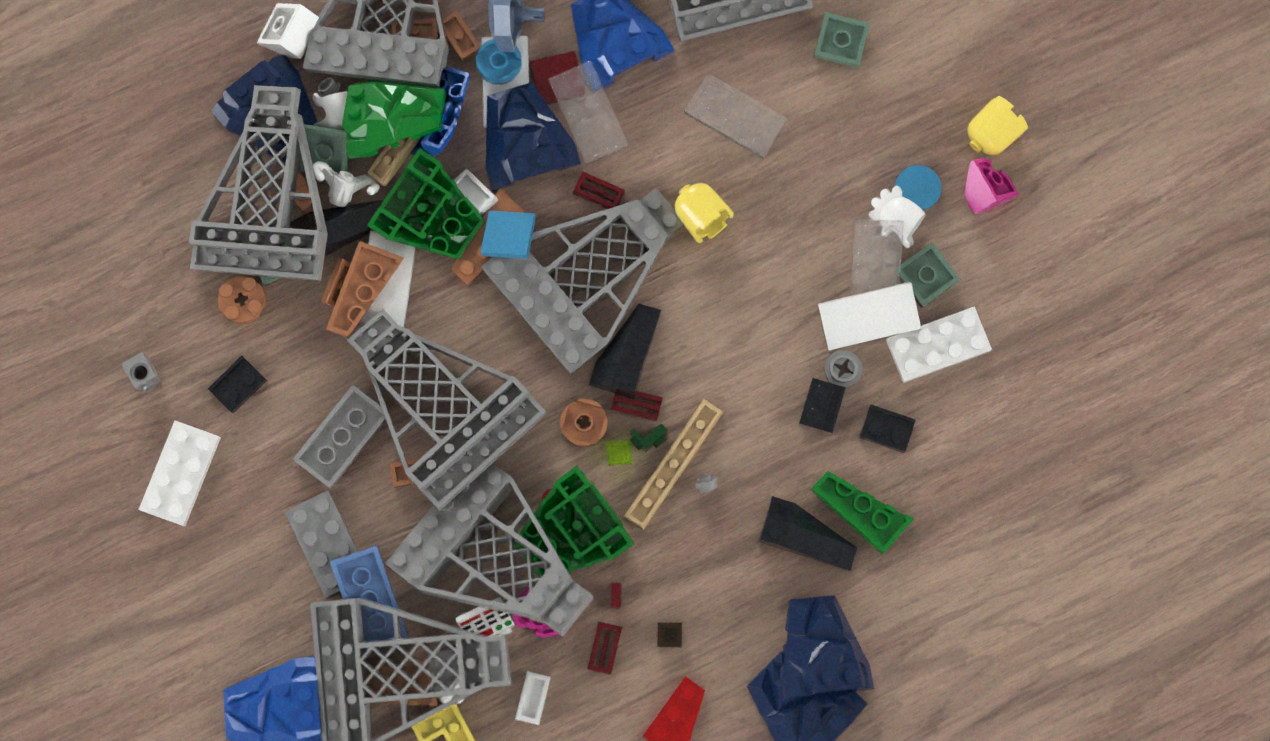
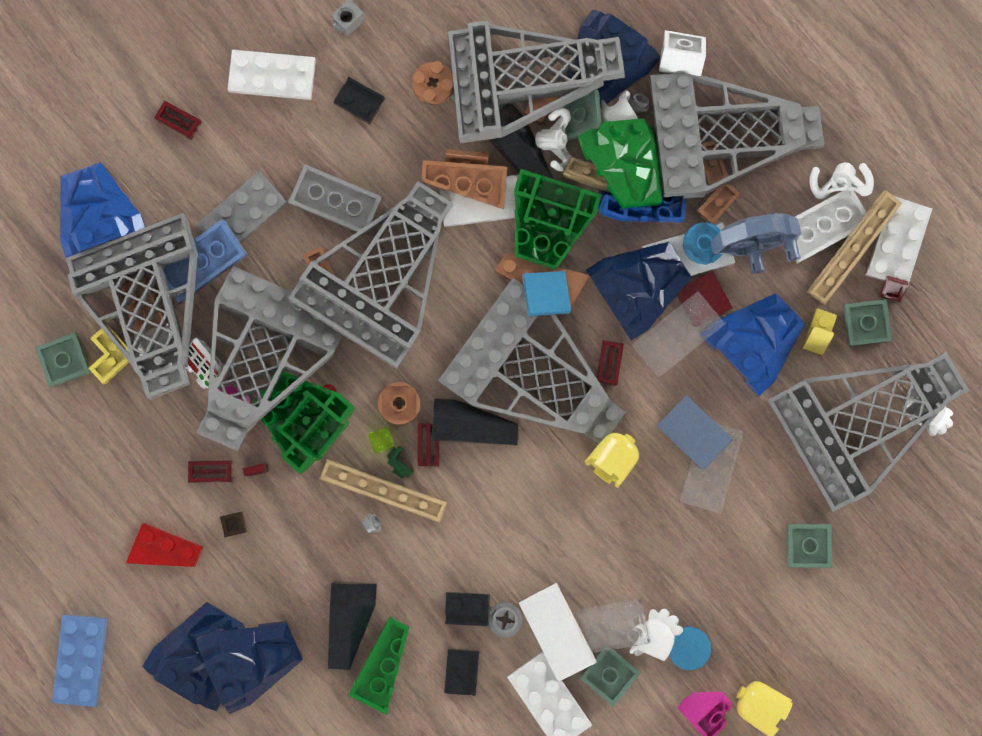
camera: 75 degrees right, 5 degrees up
white tile [454,168,498,216] -> none
white tile [515,671,551,725] -> none
none -> dark red tile [154,100,202,140]
none -> sand blue tile [657,395,733,471]

